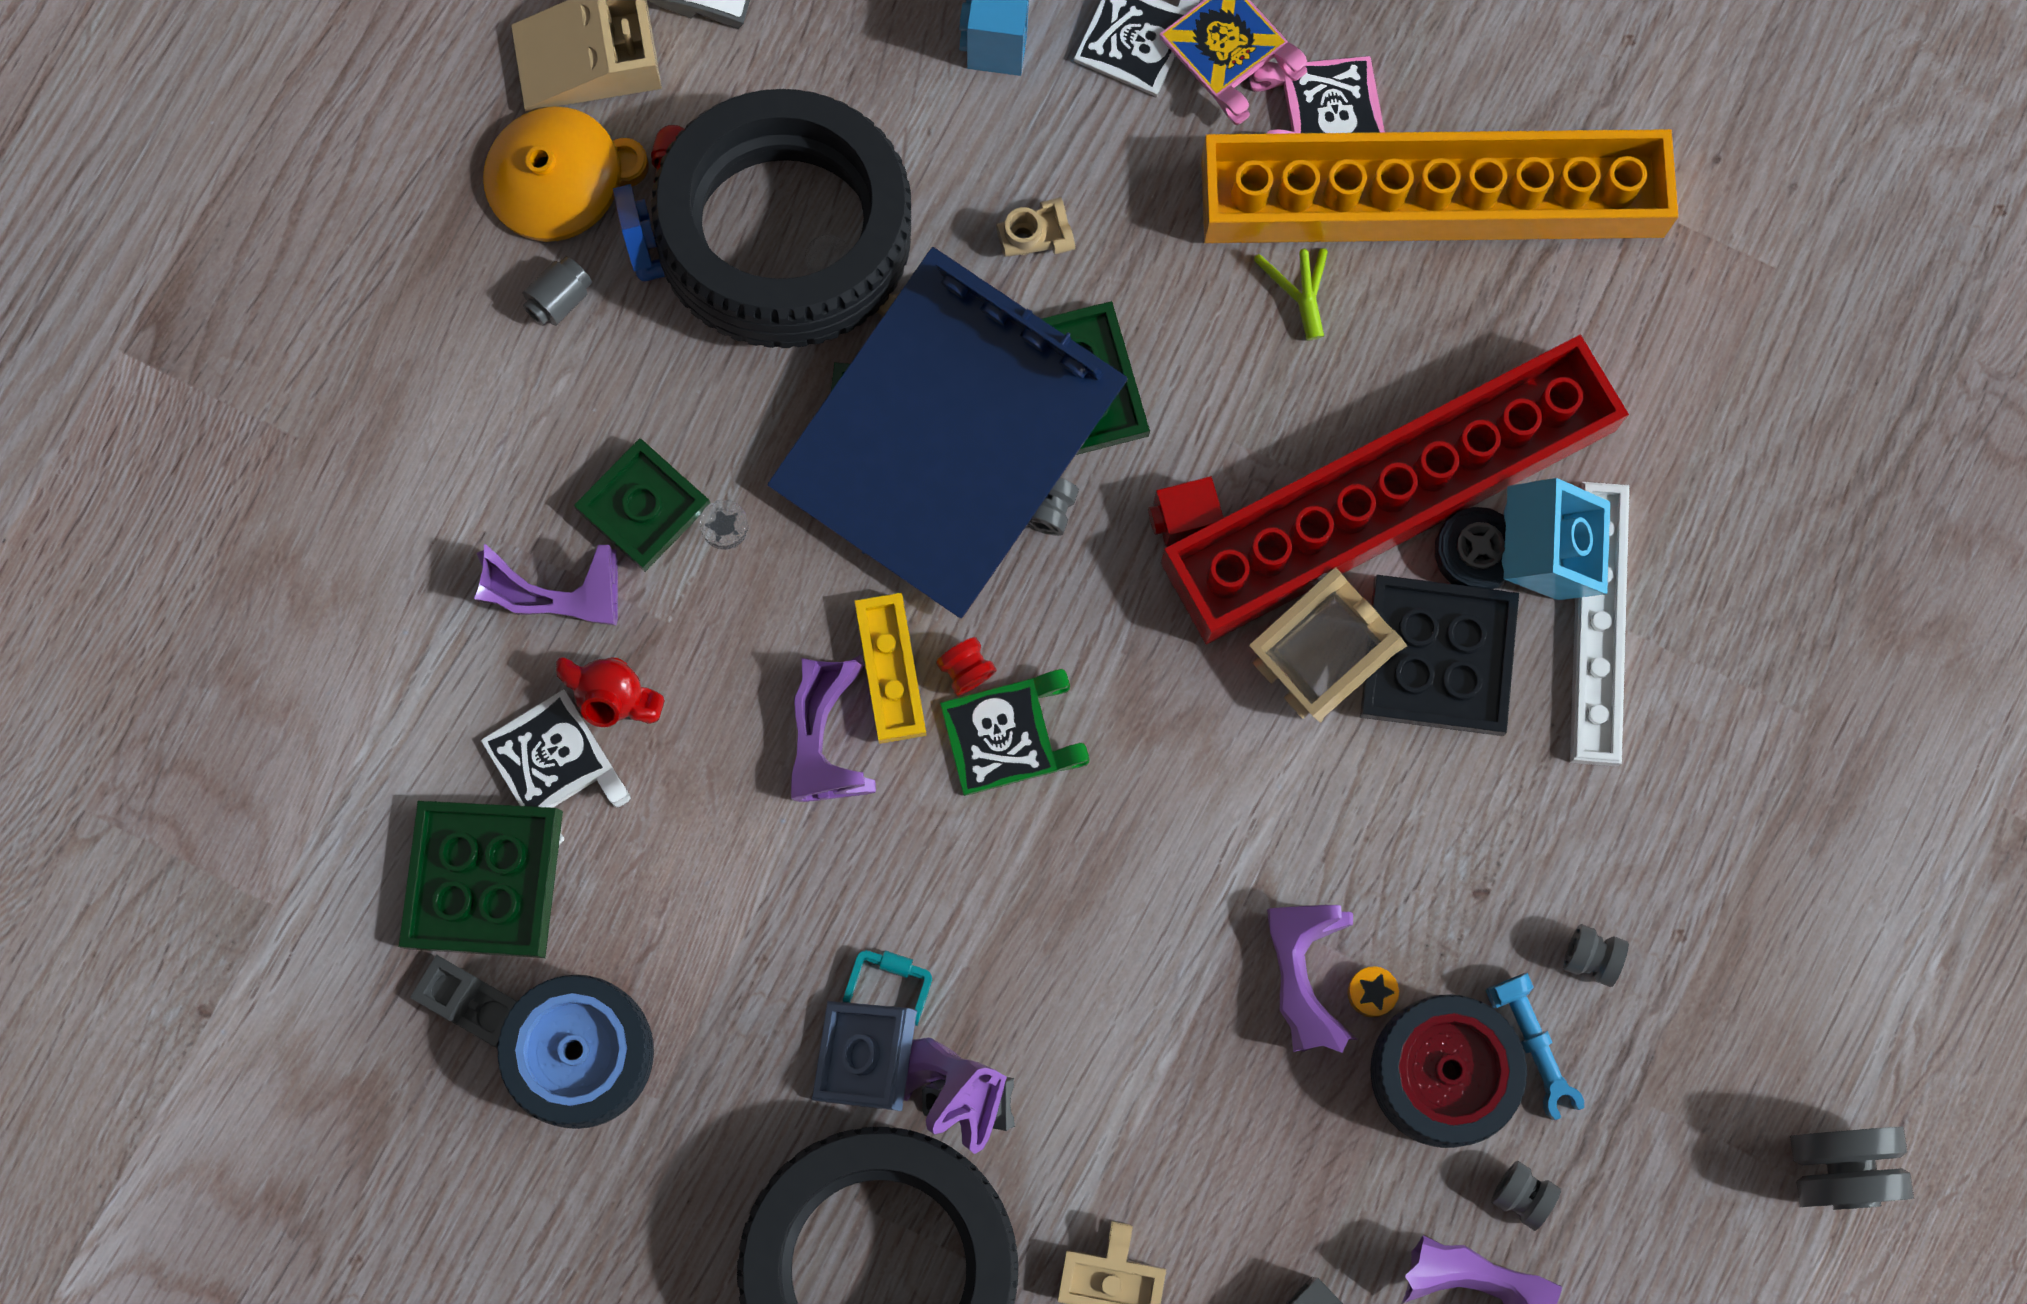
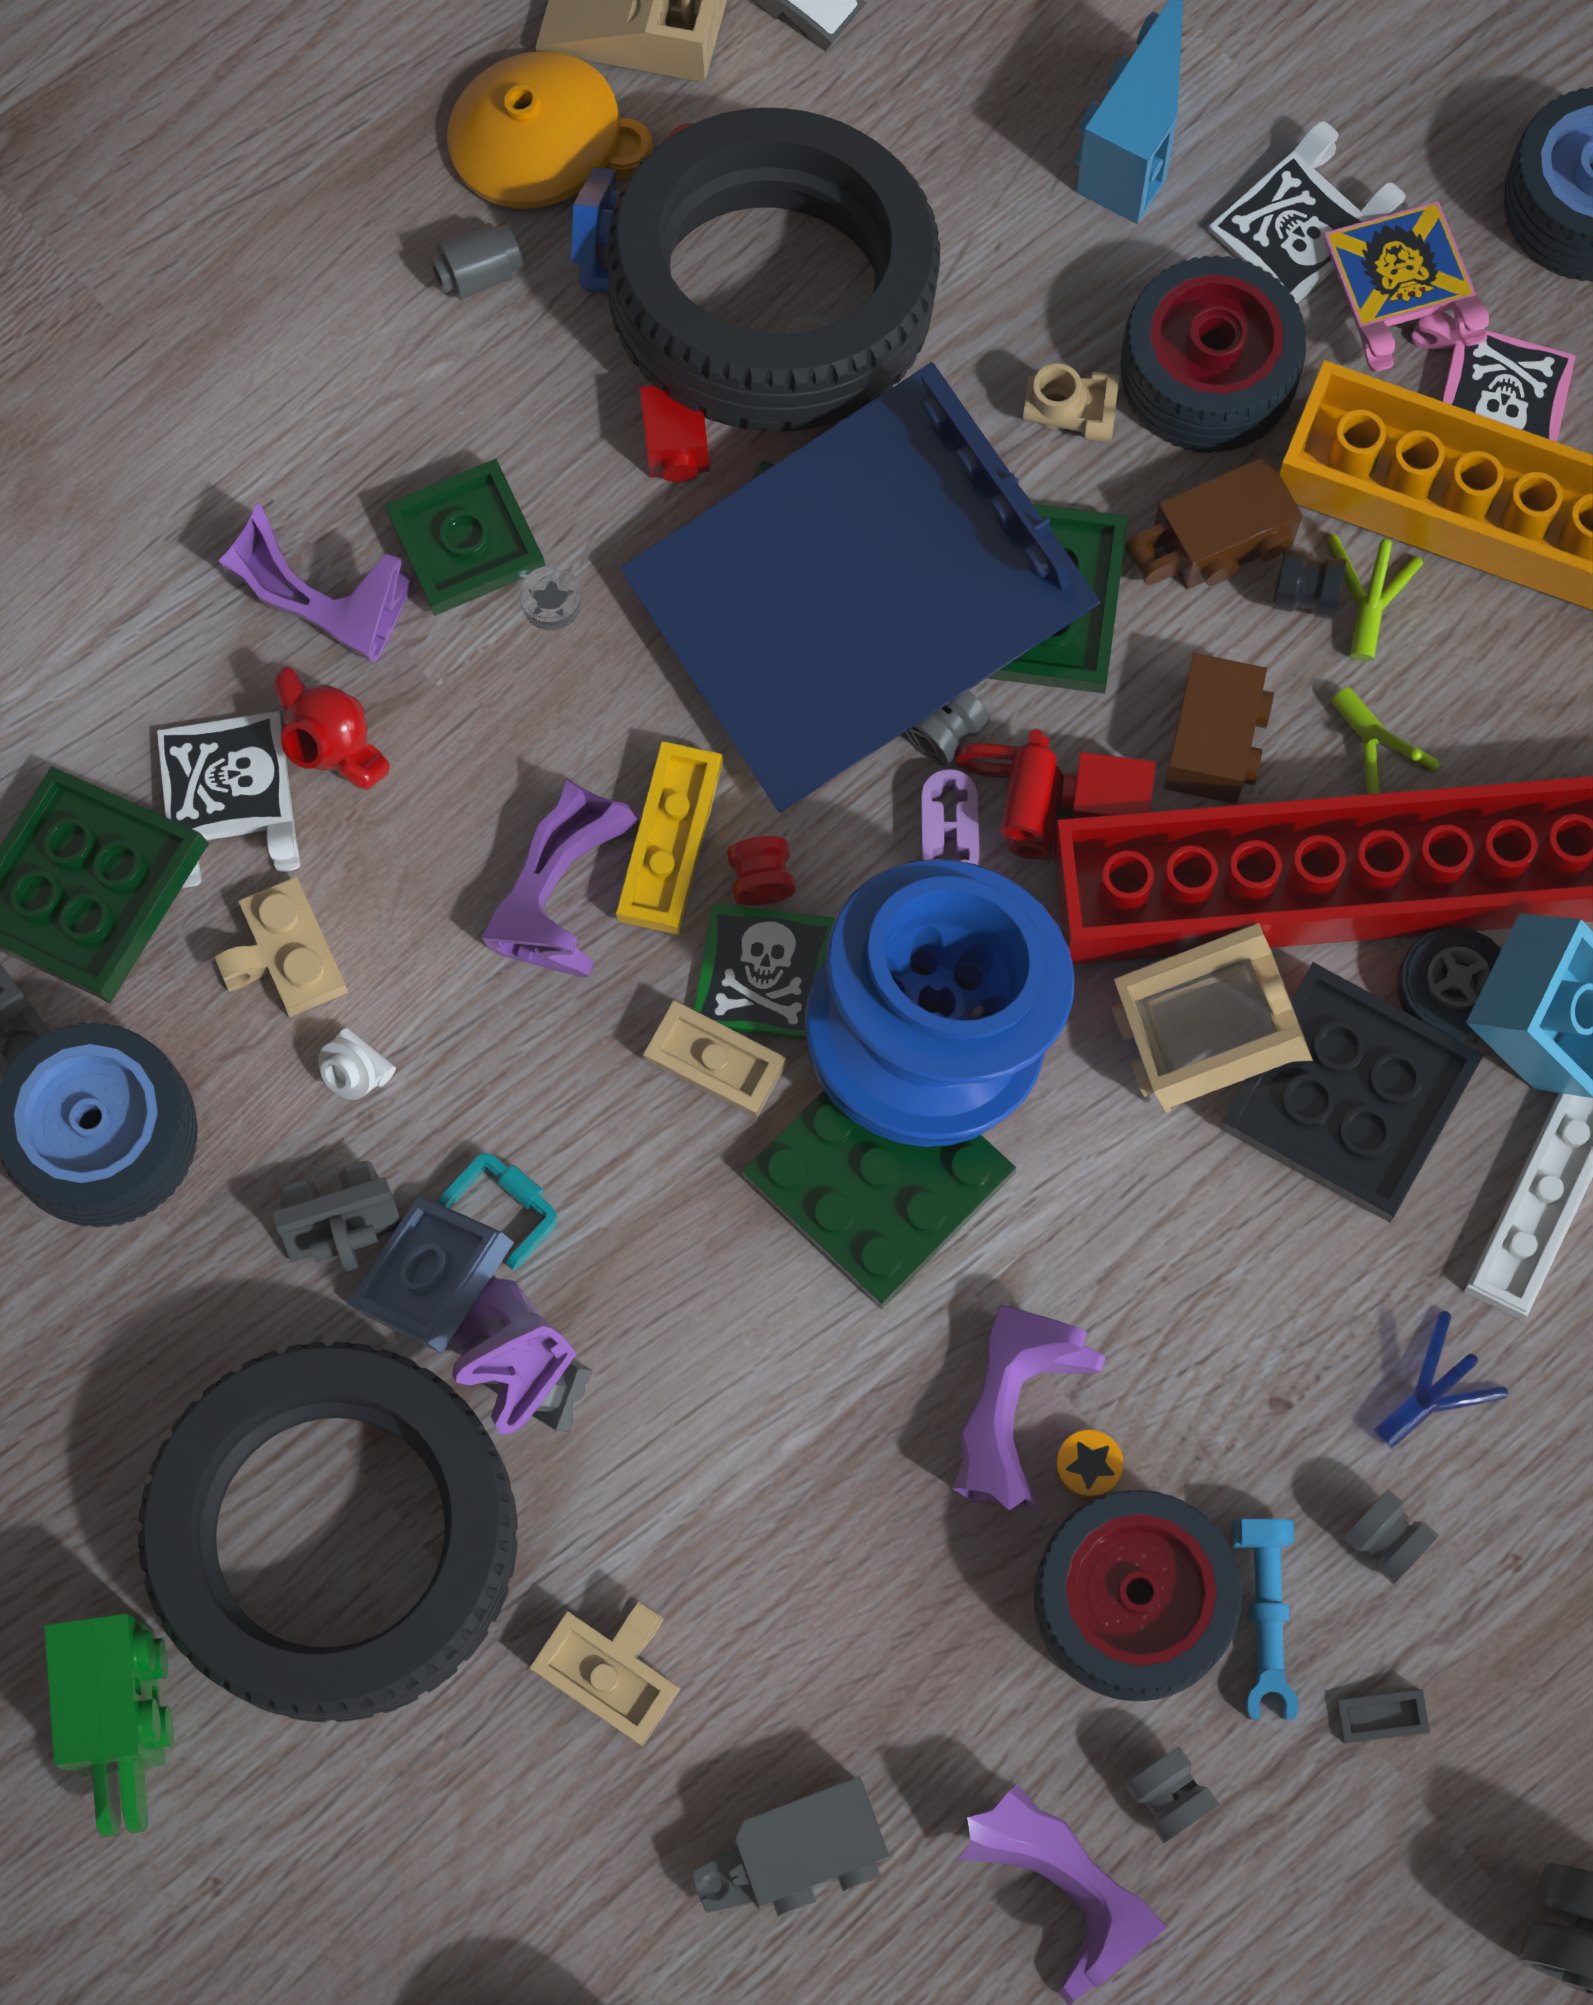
camera: 30 degrees right, 5 degrees down
none -> tan plate [214,877,348,1018]
none -> dark grey hips [272,1160,402,1272]
none -> white plate [318,1028,396,1100]
none -> red brick [640,386,710,482]
none -> tan plate [643,1000,787,1119]
none -> dark green plate [742,1090,1017,1310]
none -> blue wheel [804,859,1075,1147]
none -> lavender beam [921,769,979,865]
none -> red piece [956,729,1064,859]
none -> wheel [1120,255,1306,453]
none -> reddish brown brick [1125,455,1302,589]
none -> reddish brown brick [1164,653,1274,804]
none -> black wheel [1273,549,1346,620]
none -> lime plant [1331,687,1440,795]
none -> dark grey piece [1338,1689,1430,1744]
none -> clear blue plant [1374,1311,1509,1450]

